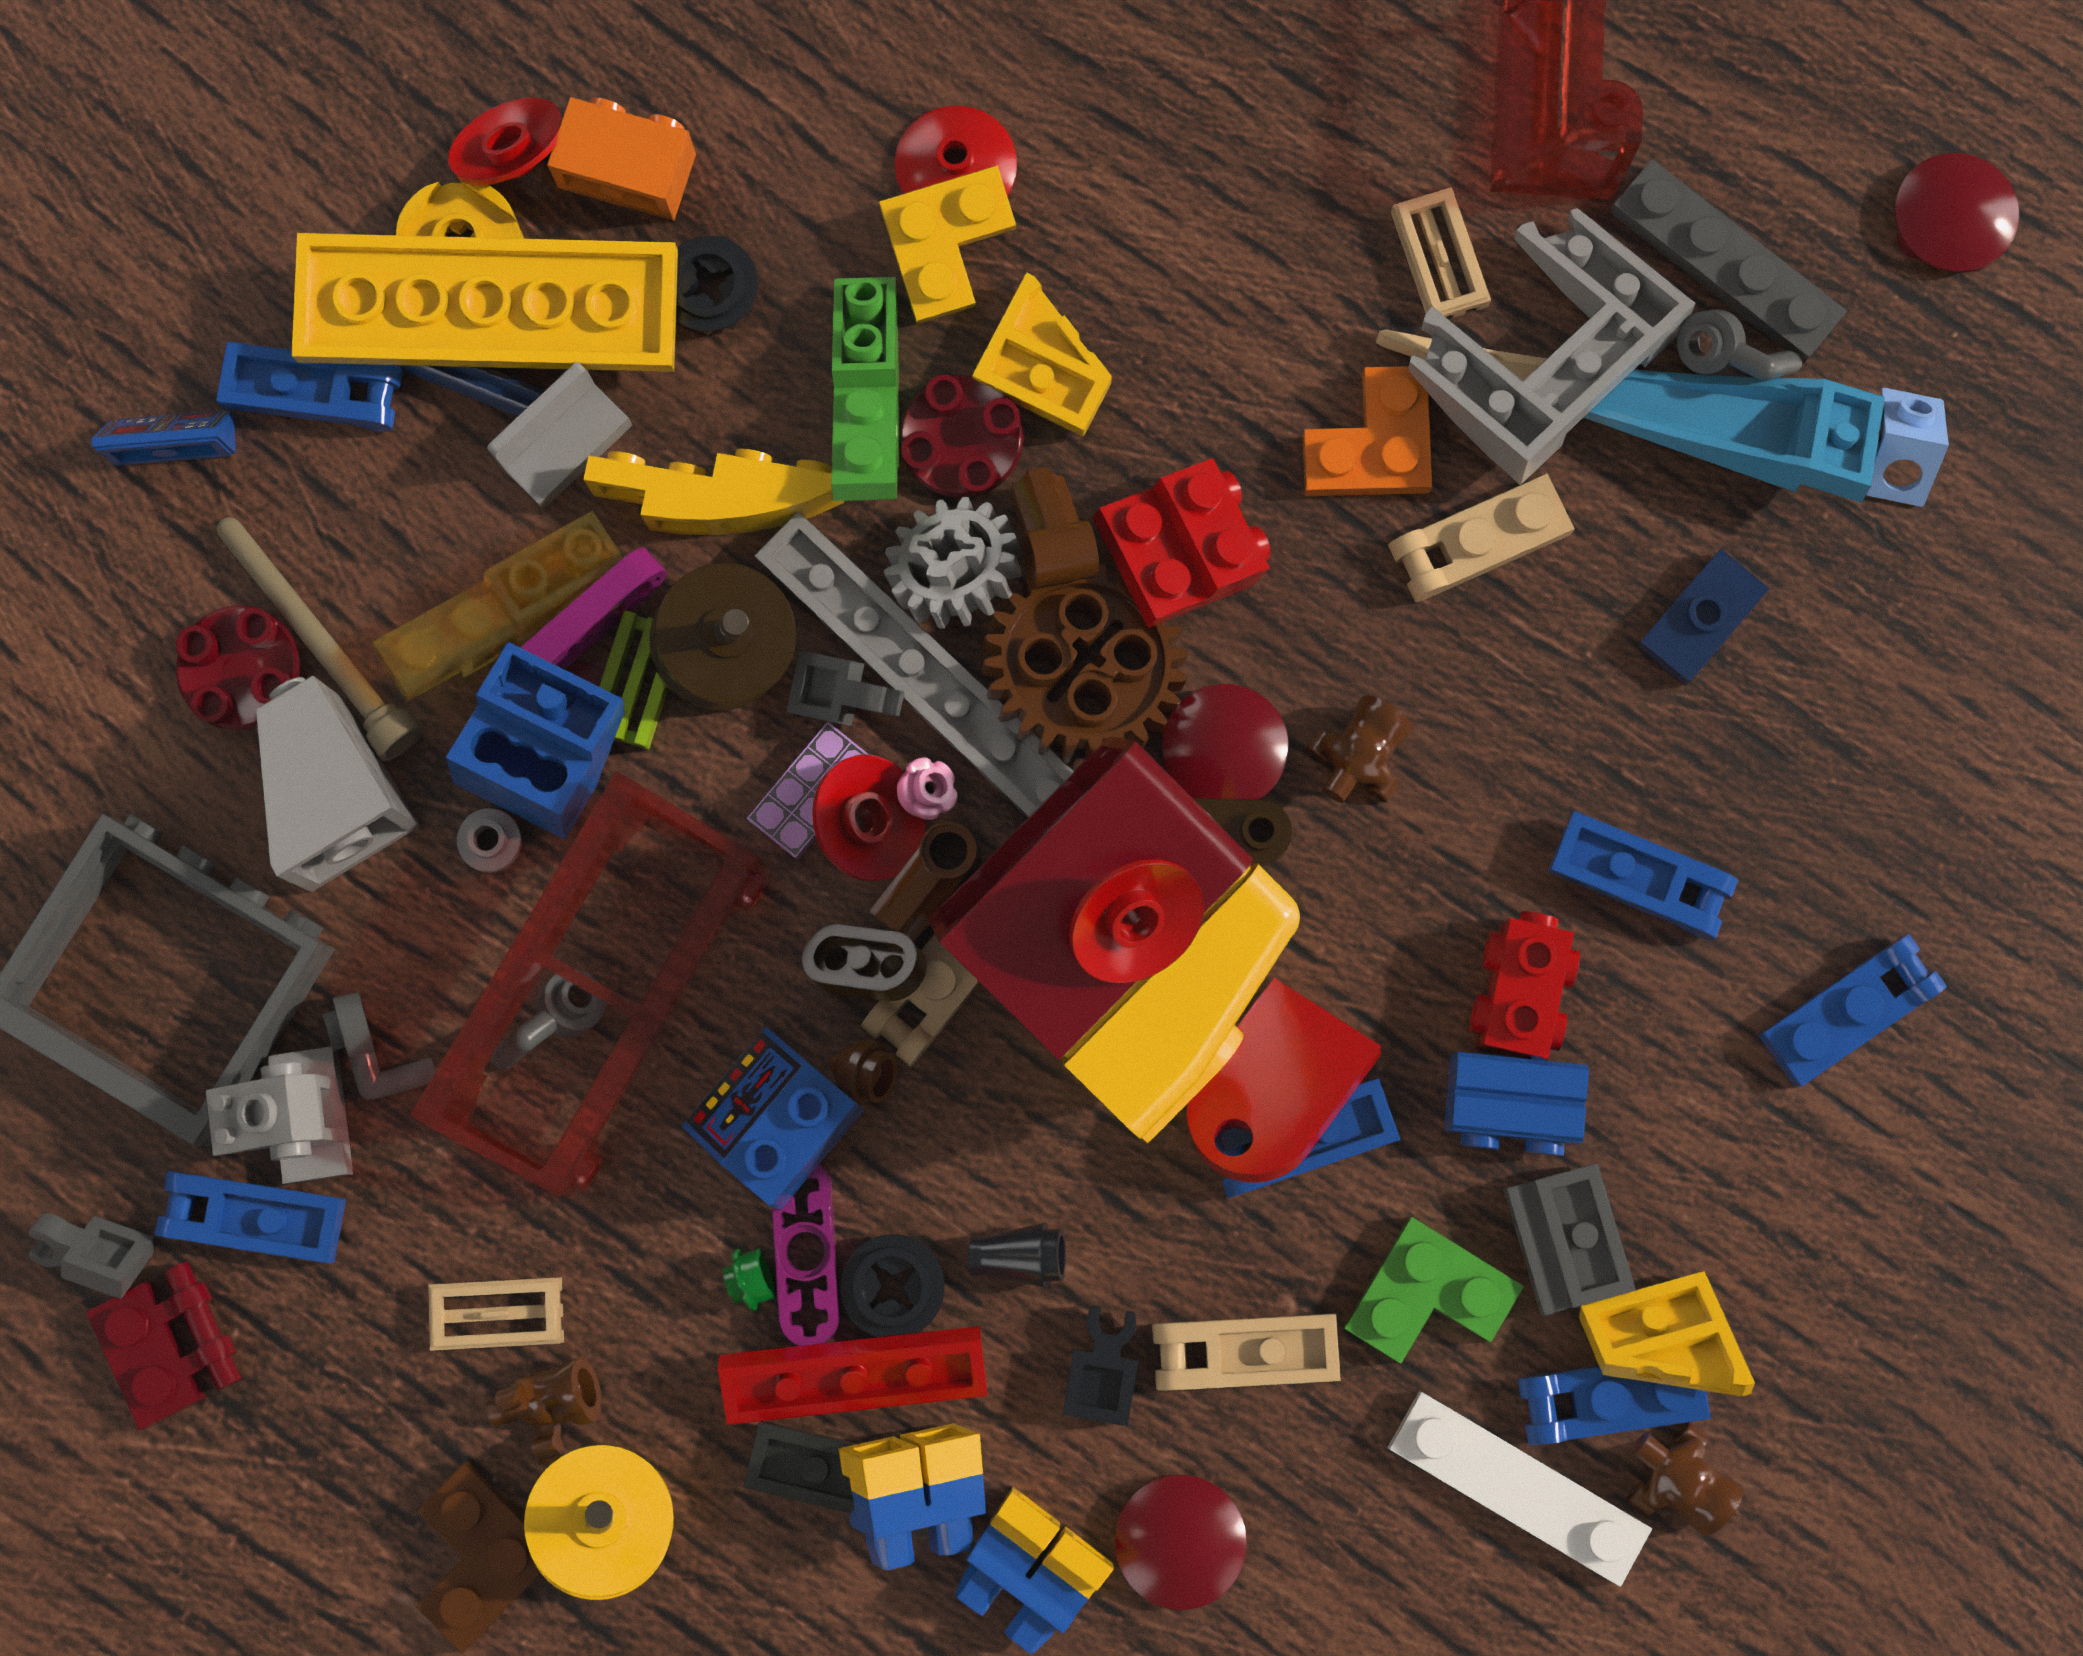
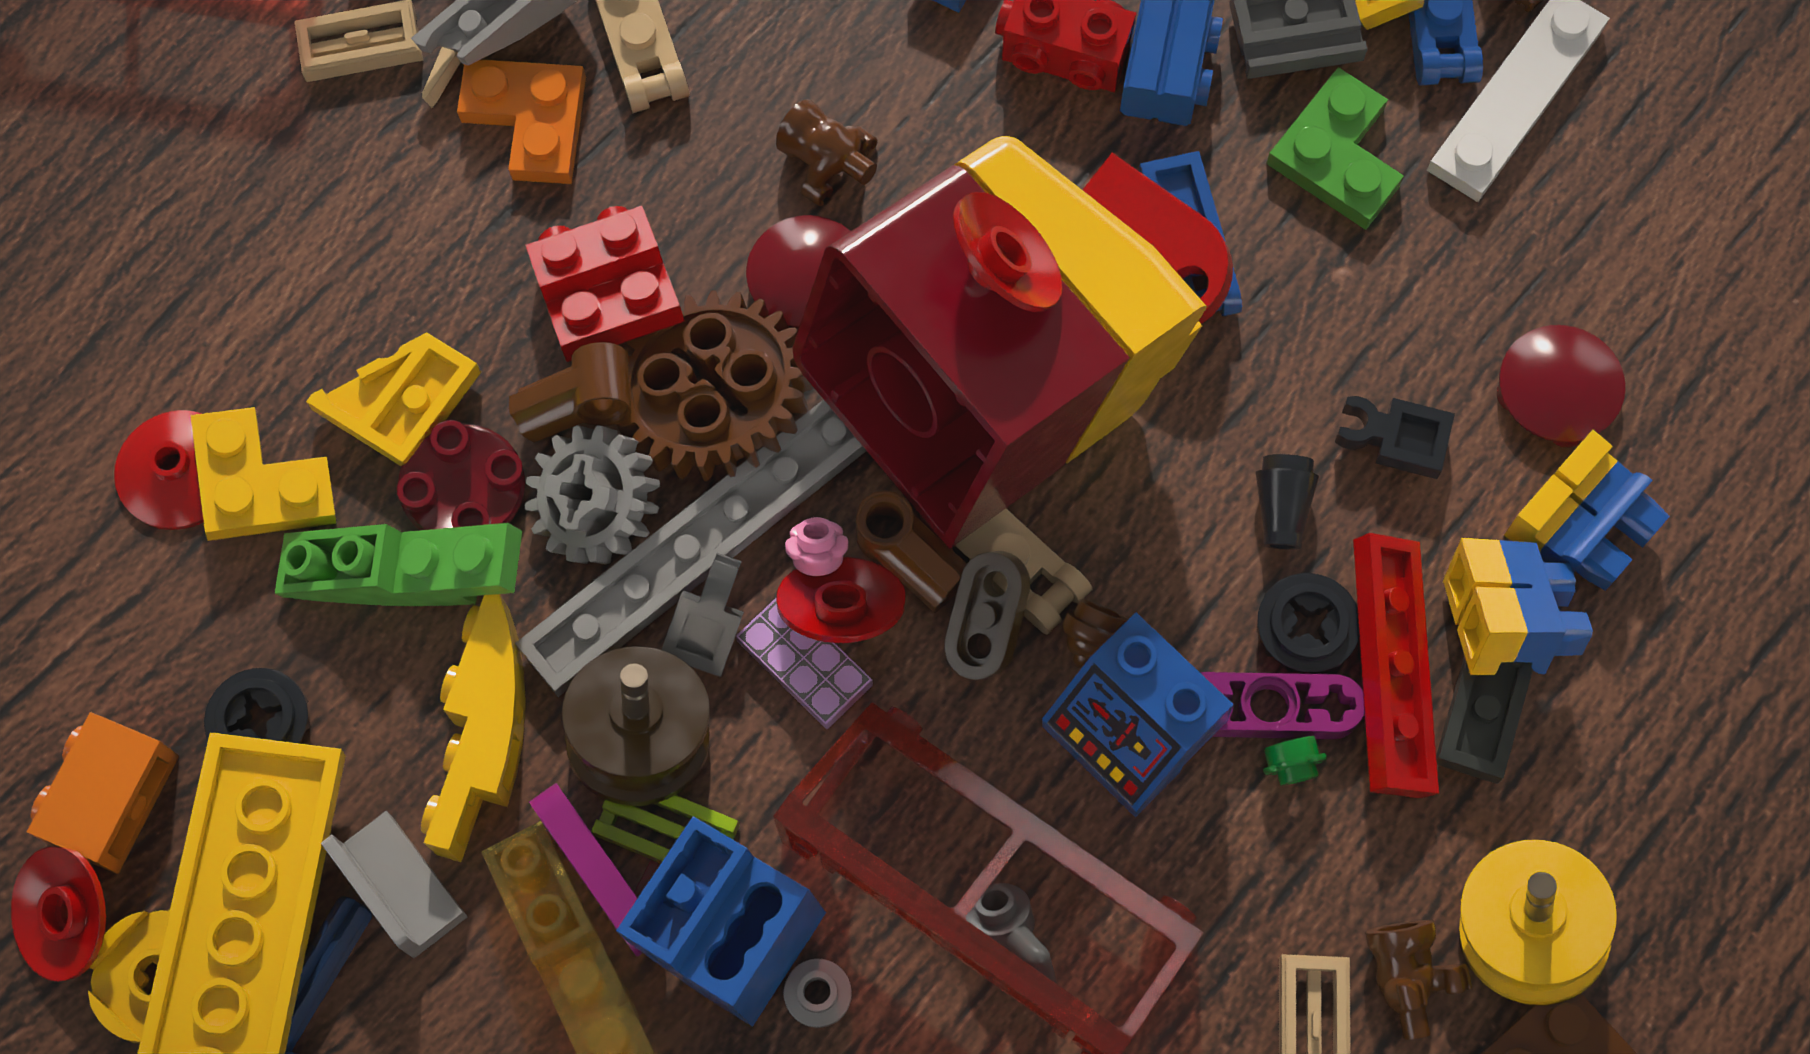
camera: 85 degrees left, 10 degrees down
tan plate [1152,1314,1341,1391] -> none

